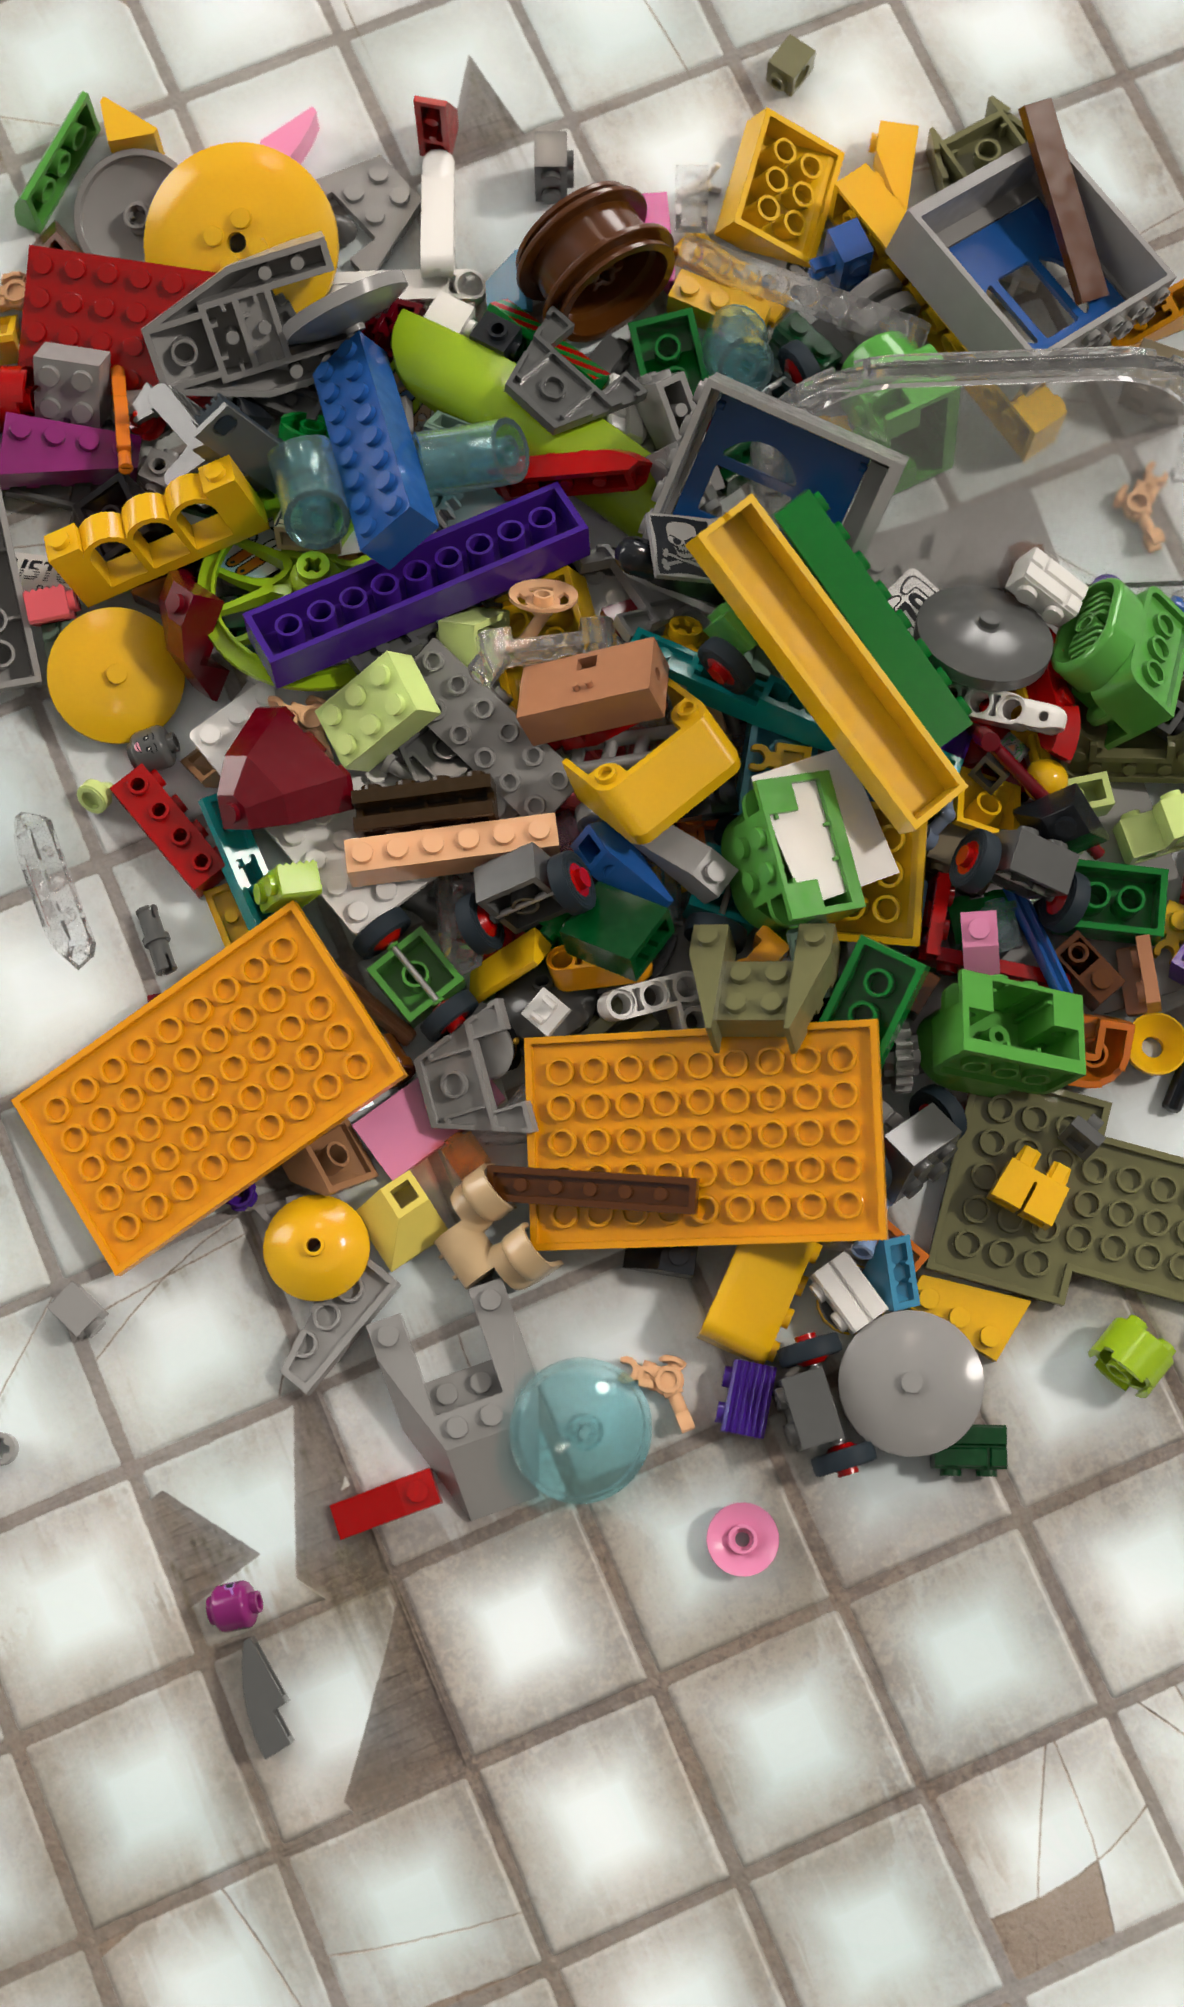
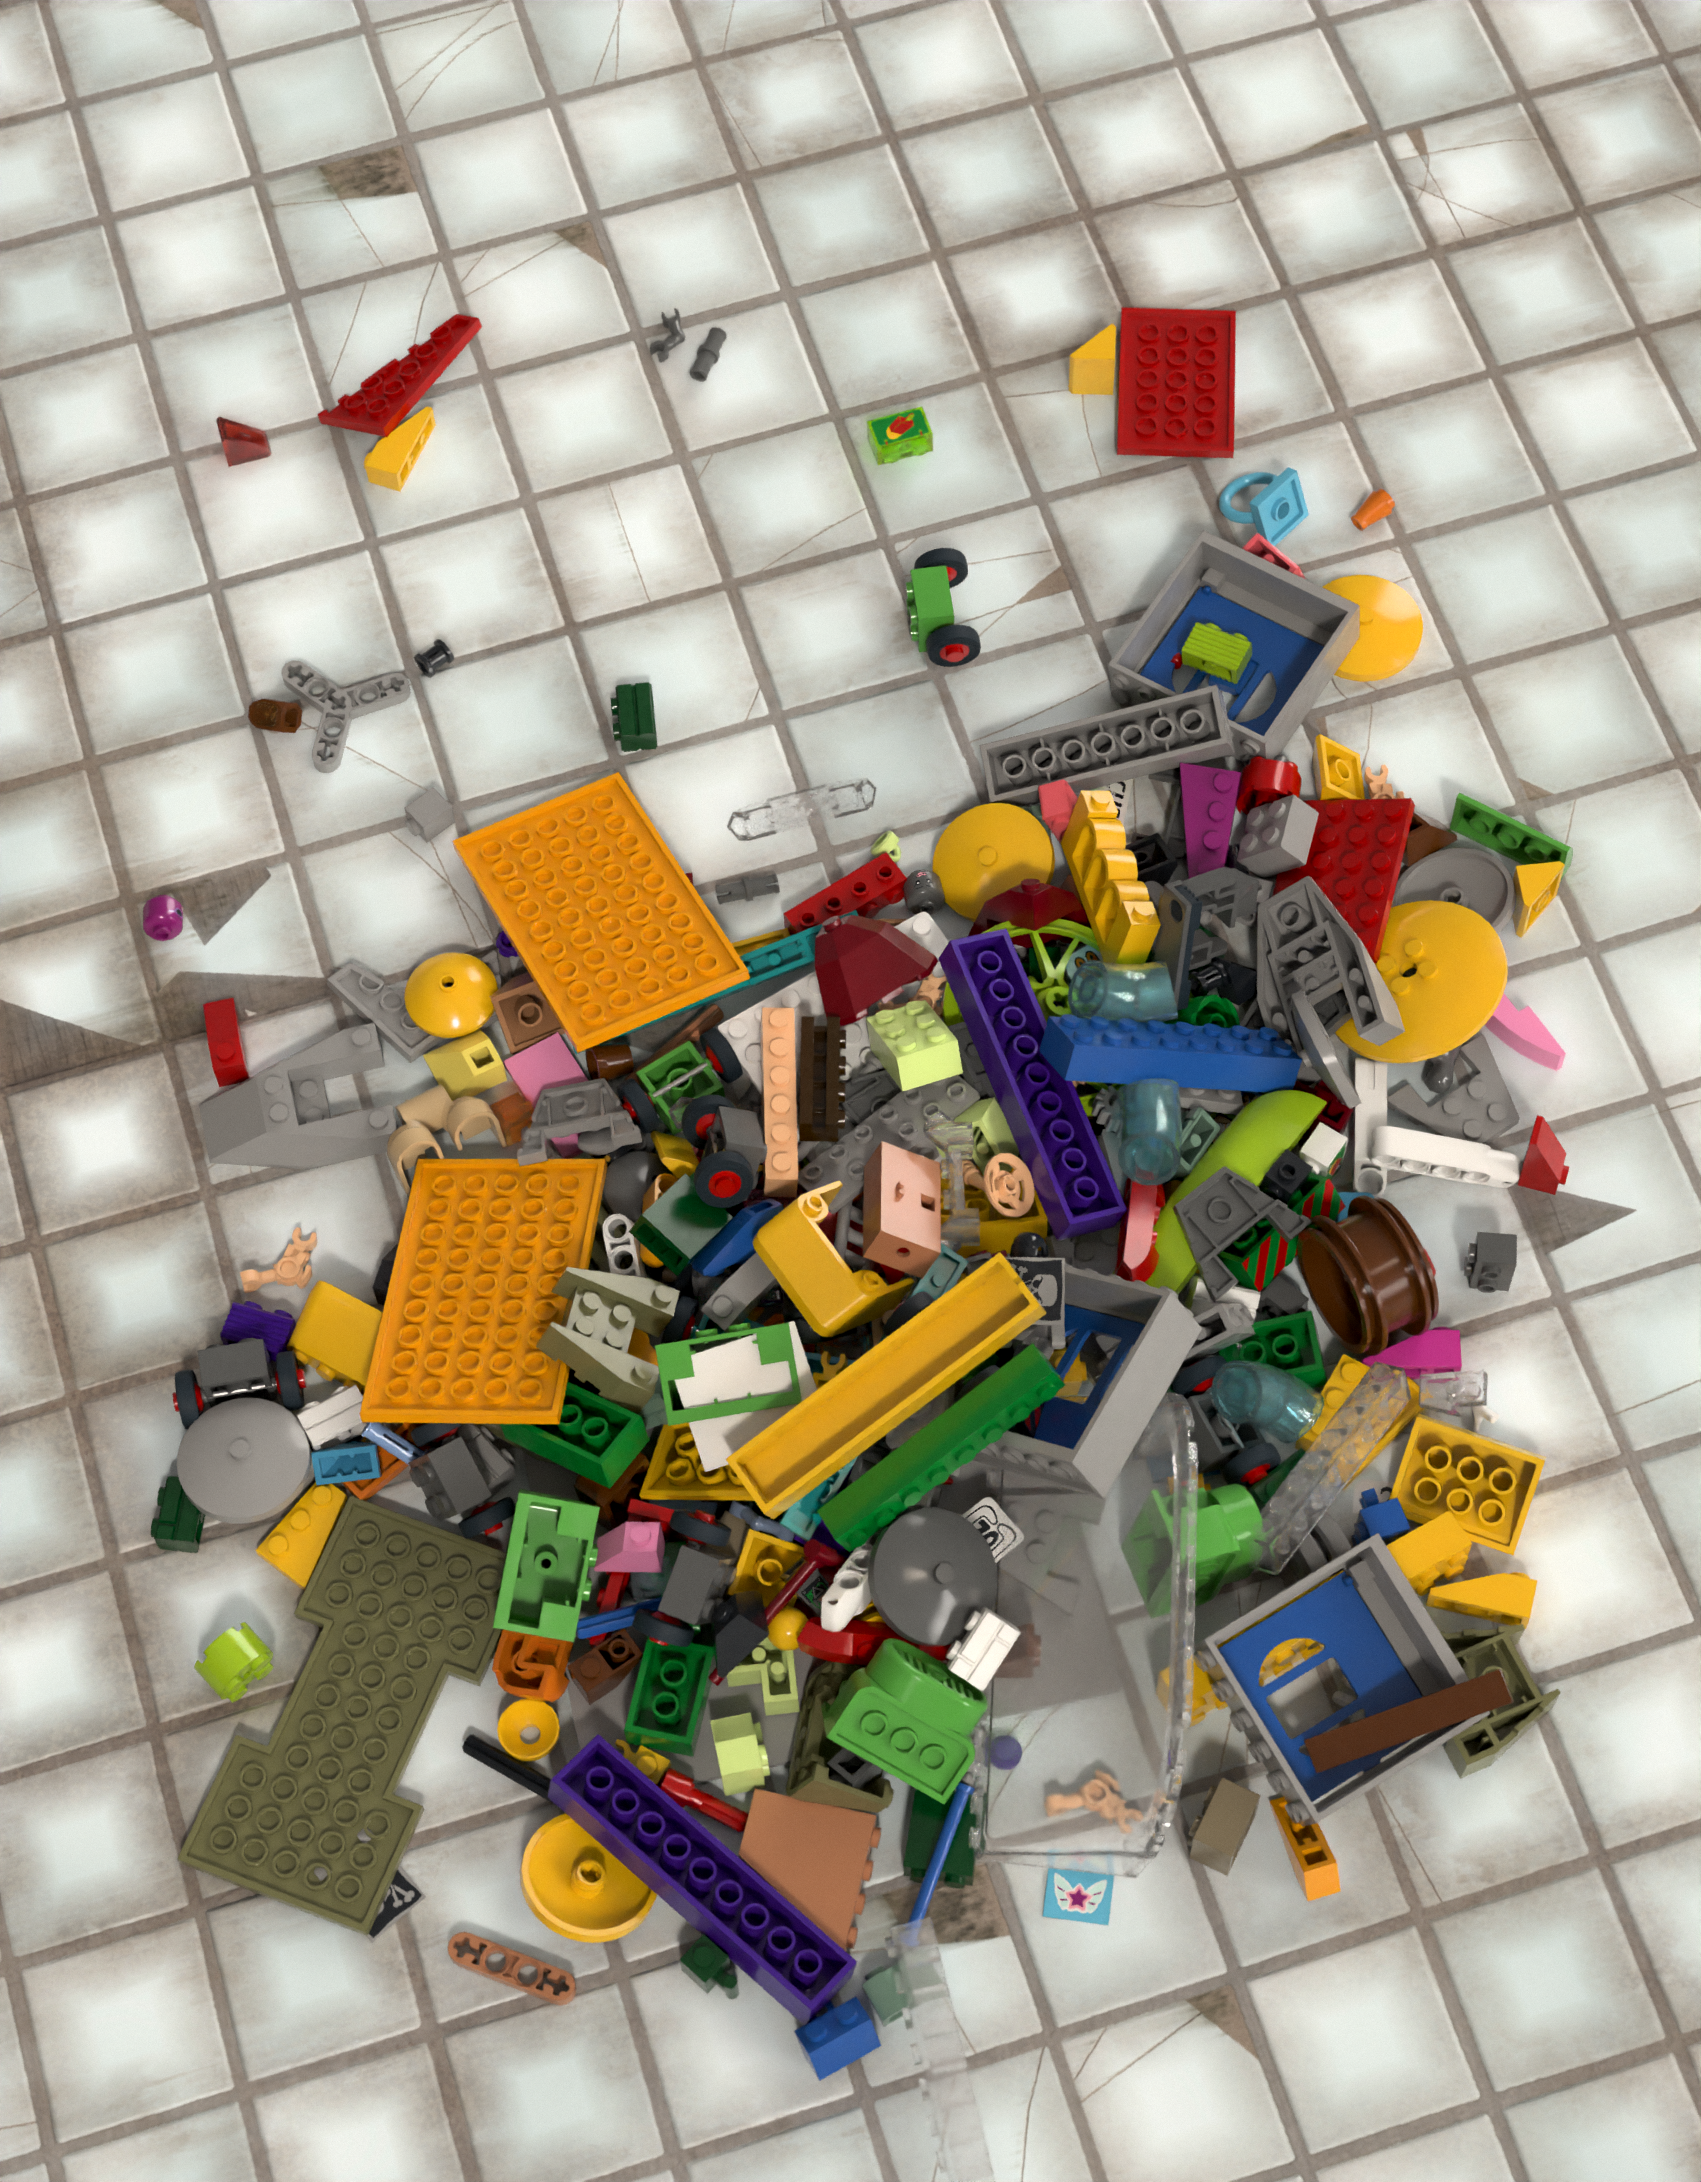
camera: 100 degrees right, 15 degrees down
orange piece [110,365,133,475] -> none
dark grey slope [242,1636,295,1760] -> none
lime brick [253,859,322,914] -> none
reddish brown plate [486,1165,700,1215] -> none
clear light blue dish [510,1357,652,1504] -> none
white tile [521,987,572,1037] -> none
bright pink dish [707,1502,779,1577] -> none
olive brick [766,34,816,97] -> none
light grey gear [882,1018,921,1094] -> none
yellow hips [986,1145,1071,1231] -> none
dark grey tile [1057,1113,1106,1161] -> none
nougat bracket [1116,934,1162,1017] -> none

